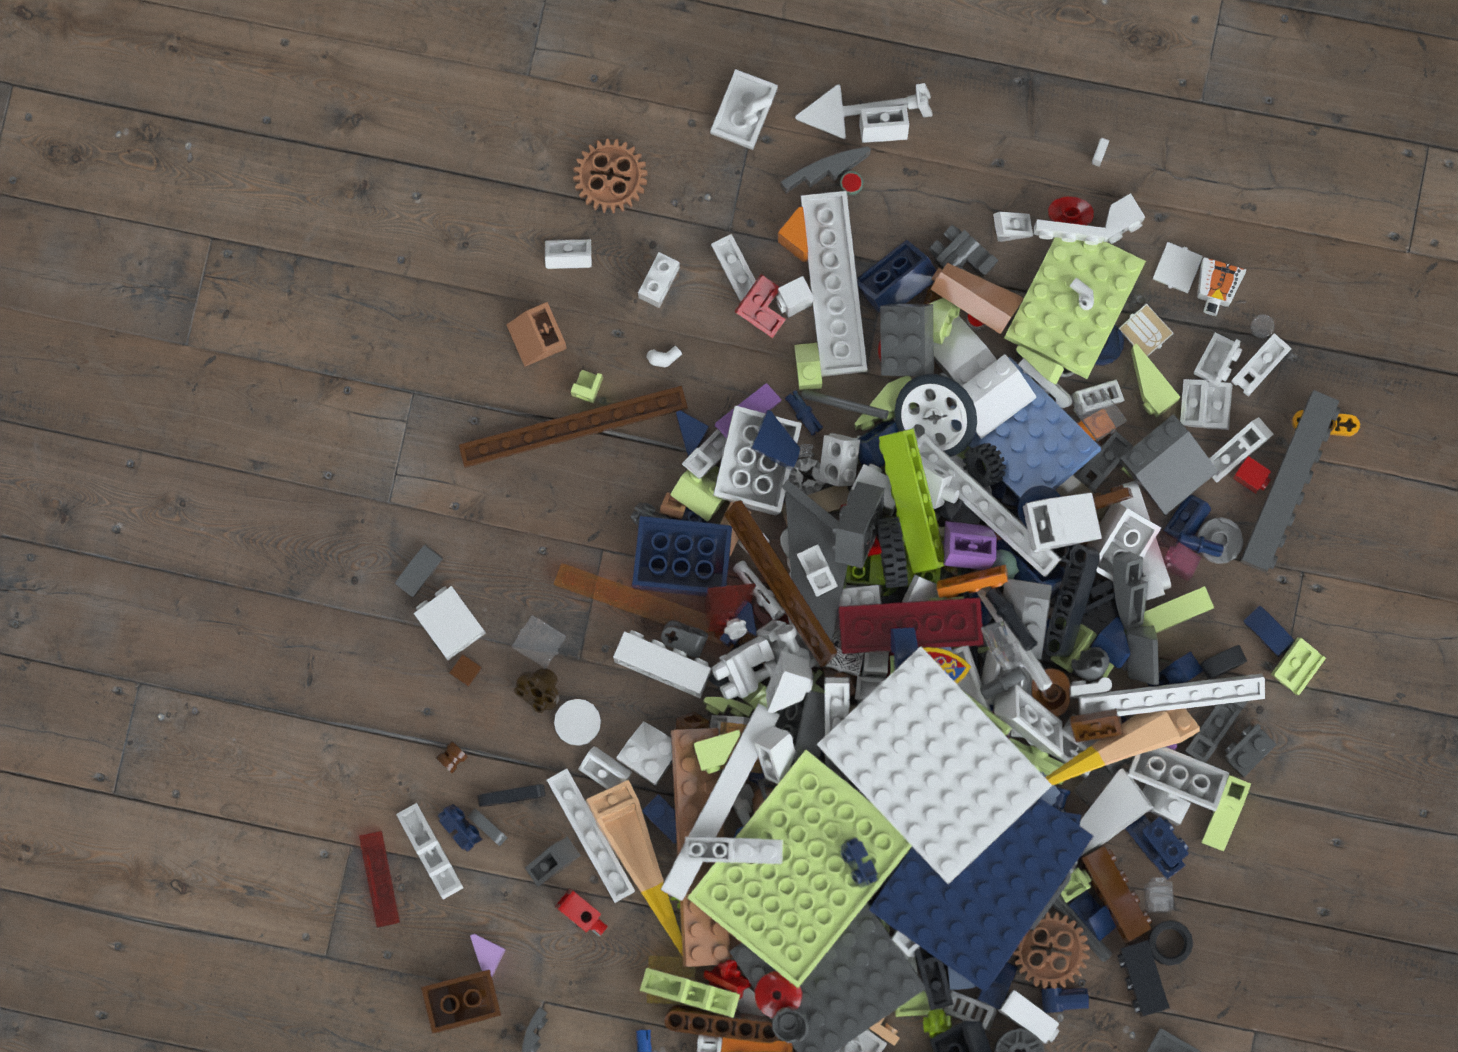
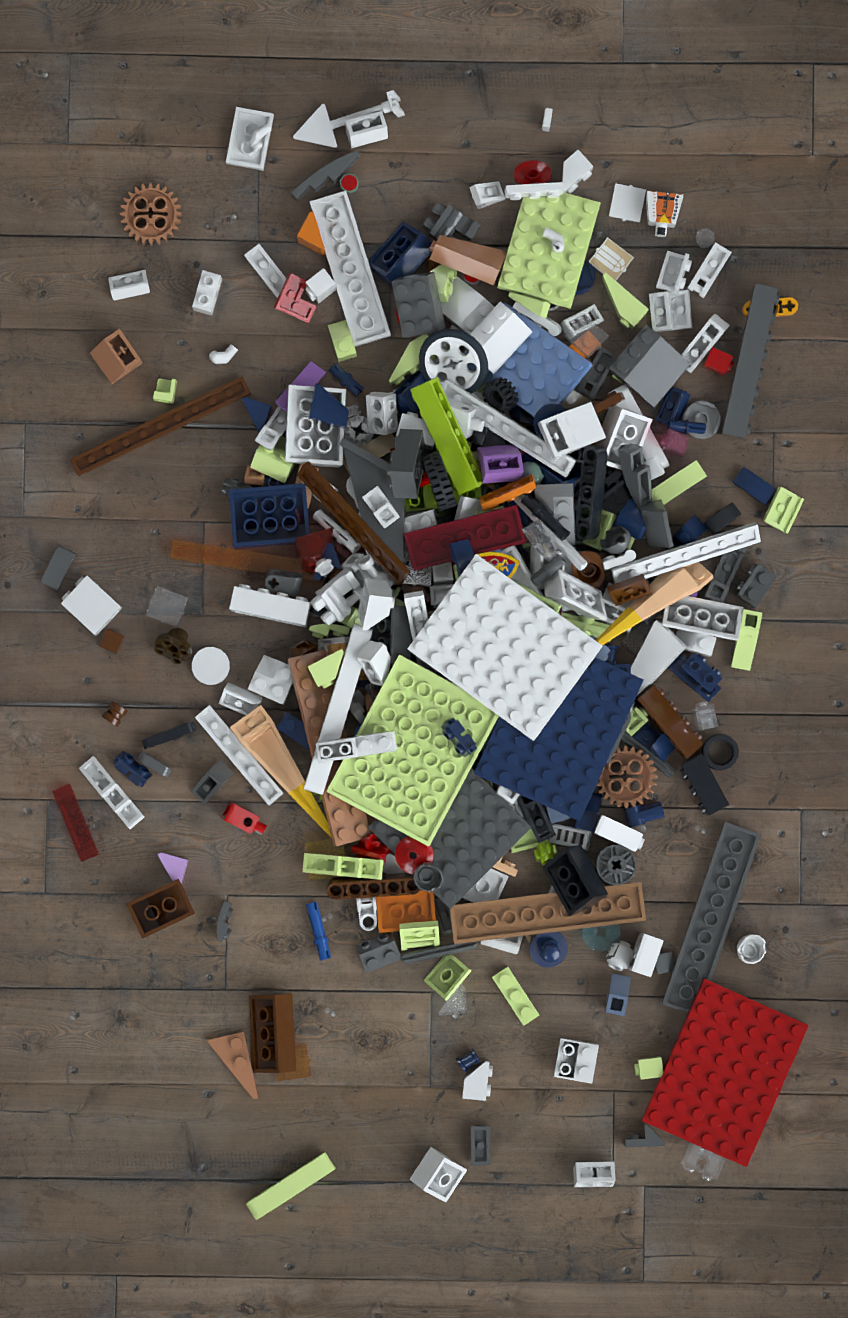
camera: 15 degrees left, 5 degrees up
dark grey bar [801,389,889,420] -> none

